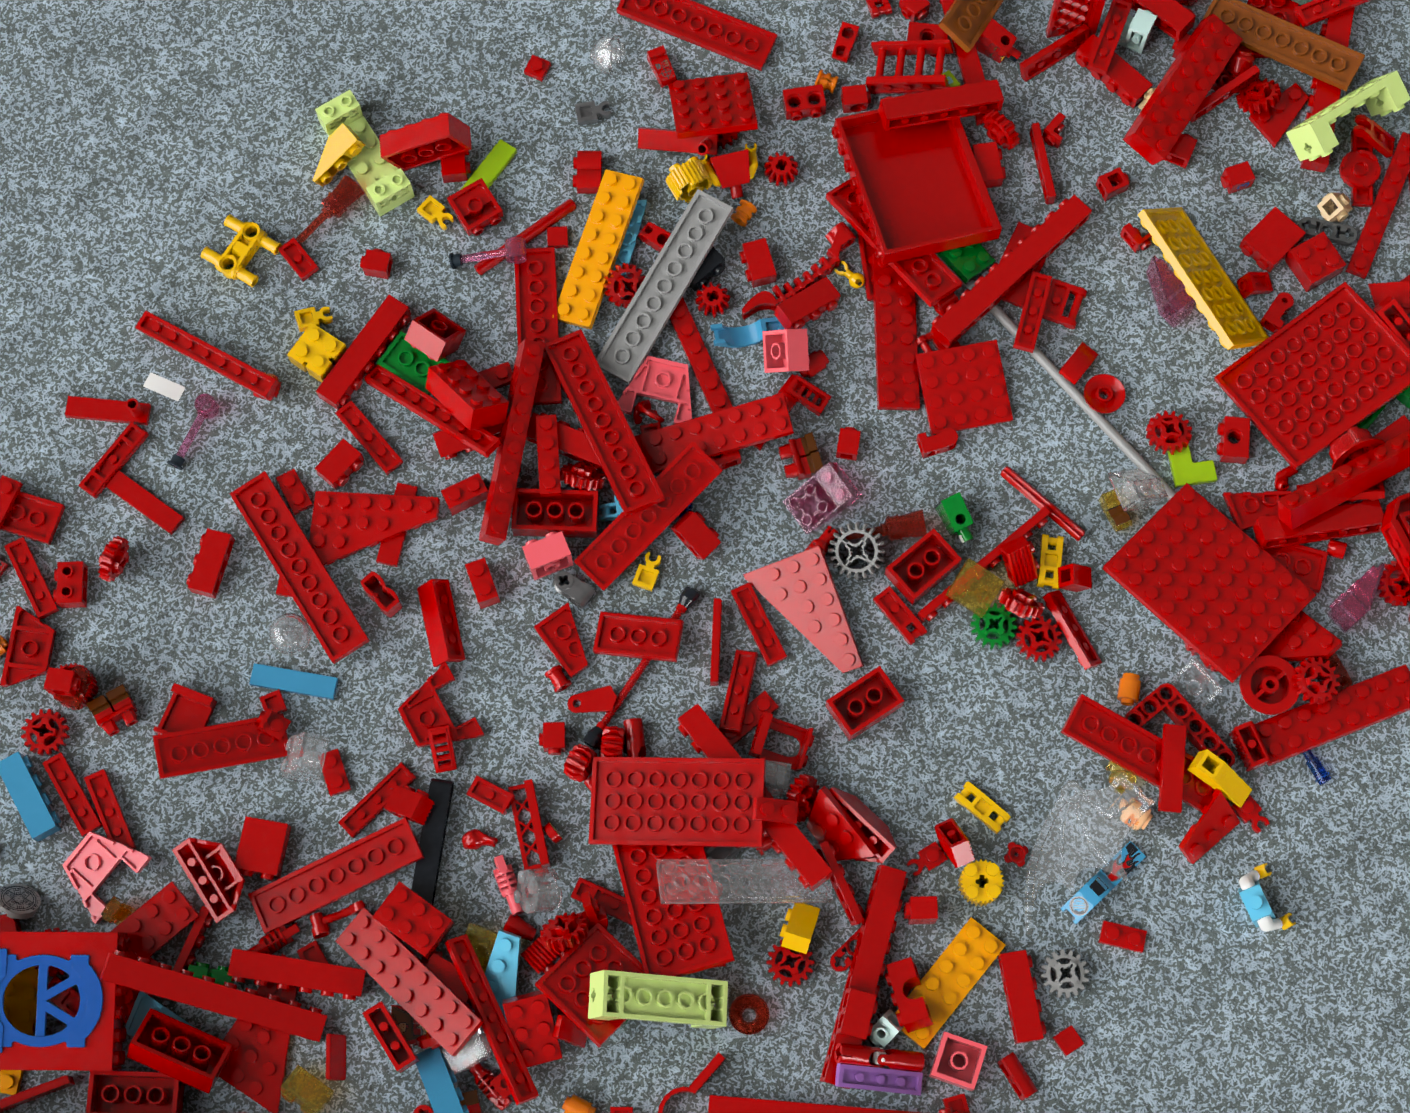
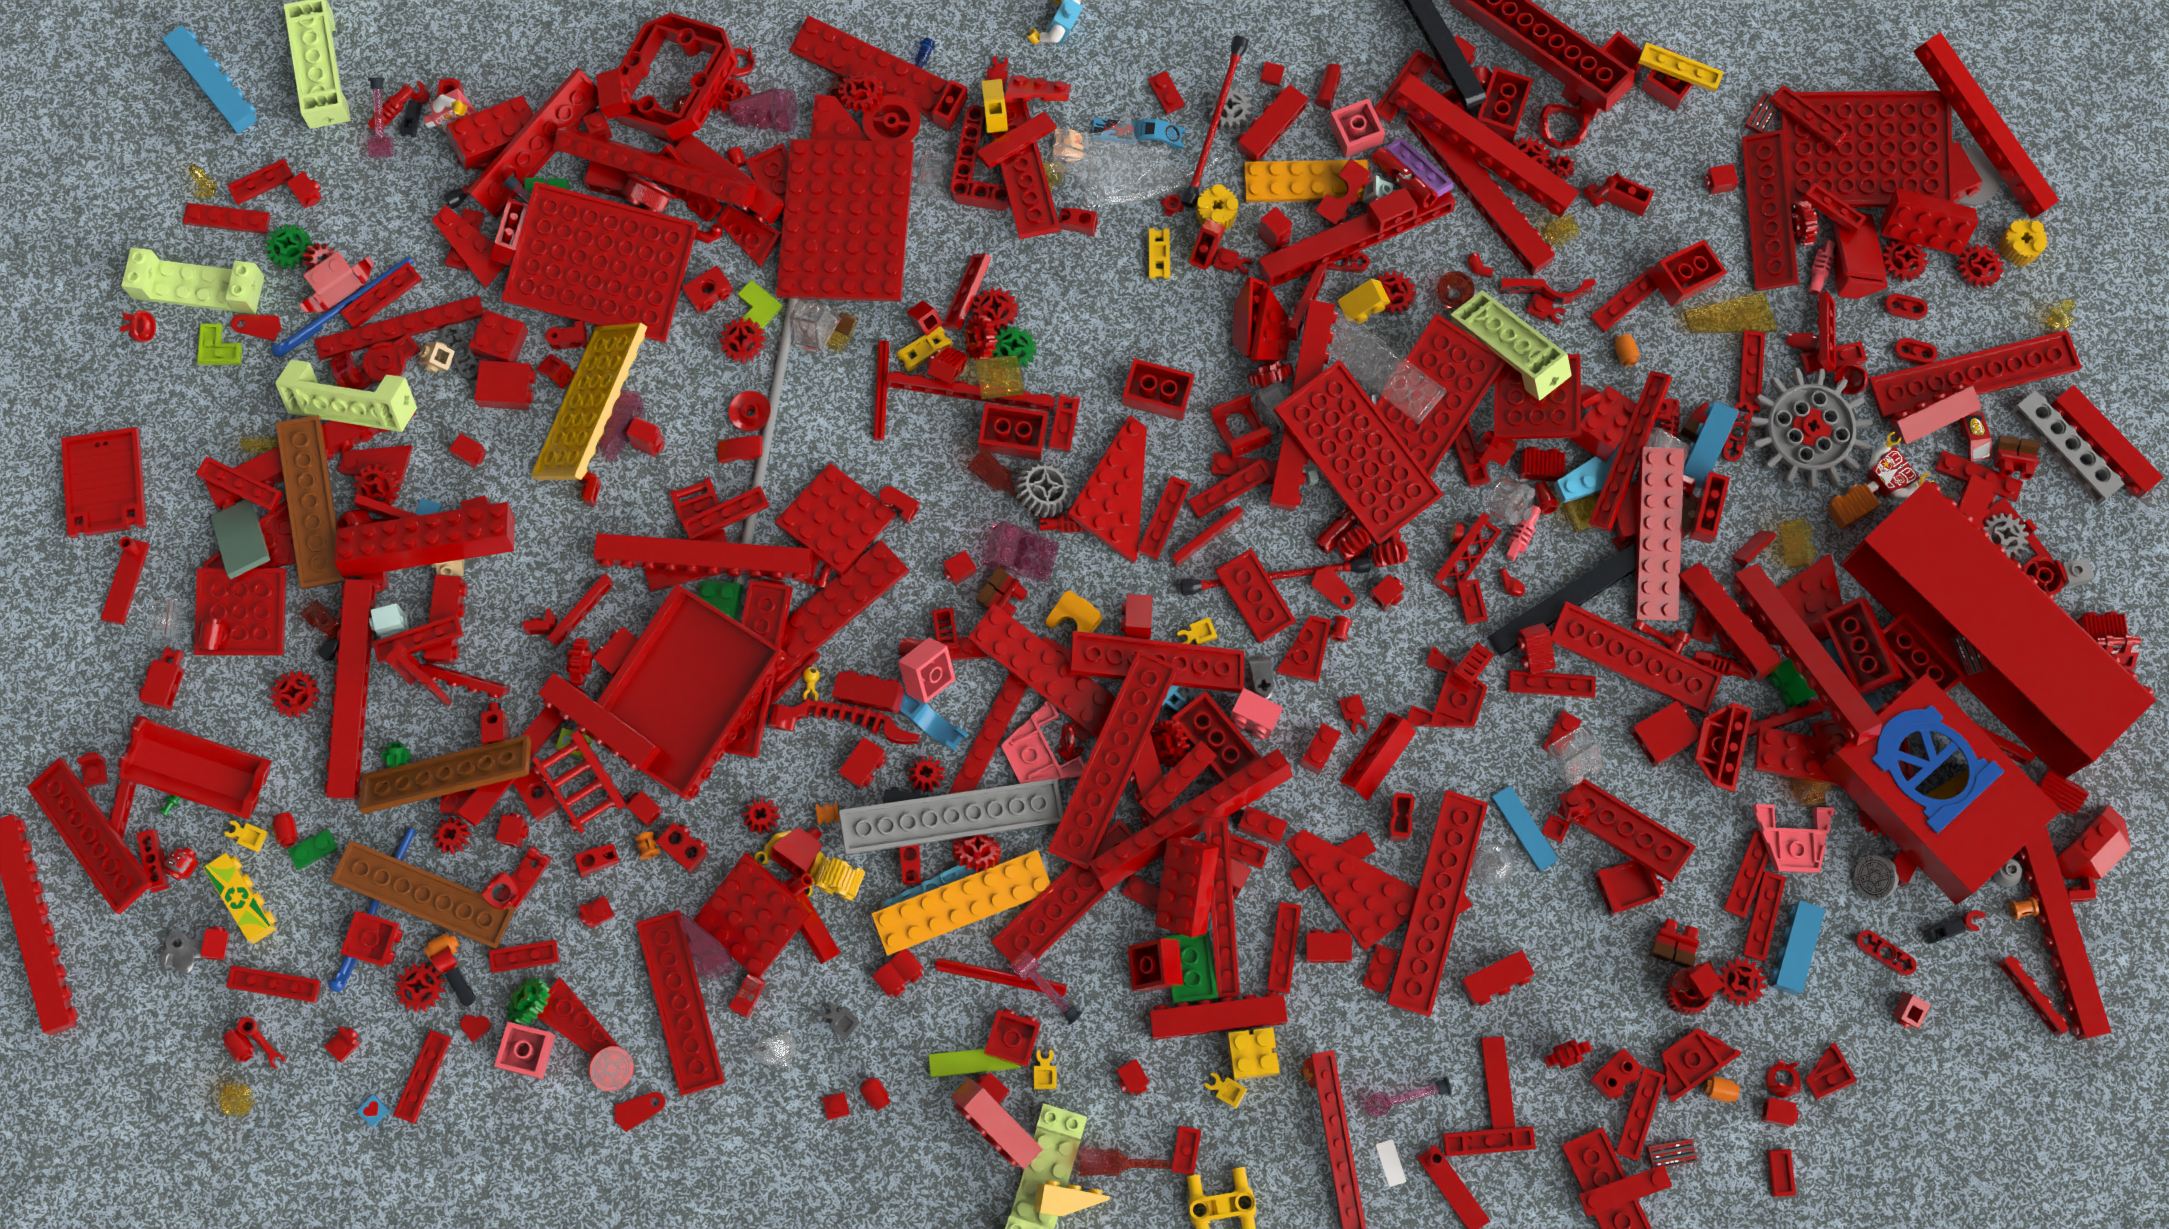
camera: 135 degrees left, 0 degrees up
red brick [372,881,455,959] -> none
red gear [540,912,589,951] -> none
red tile [547,226,569,249] -> none
red plate [752,797,798,824] -> none
green torso [935,492,973,544] -> none
red brick [1096,167,1130,202] -> none
orange brick [1117,673,1141,706] -> none
none -> clear yellow tile [240,437,279,453]
none -> dark azure tile [415,498,443,515]
none -> red bracket [578,896,615,929]
none -> red brick [627,417,665,457]
none -> clear pink slope [680,913,737,982]
none -> red brick [859,1077,891,1112]
none -> light orange piece [1045,590,1103,633]
none -> red leg [1058,208,1098,237]
none -> red hose [1181,35,1249,208]
none -> red plate [1205,833,1269,870]
none -> red plate [1338,694,1368,735]
none -> red arm [1467,252,1494,278]
none -> red plate [1526,293,1566,325]

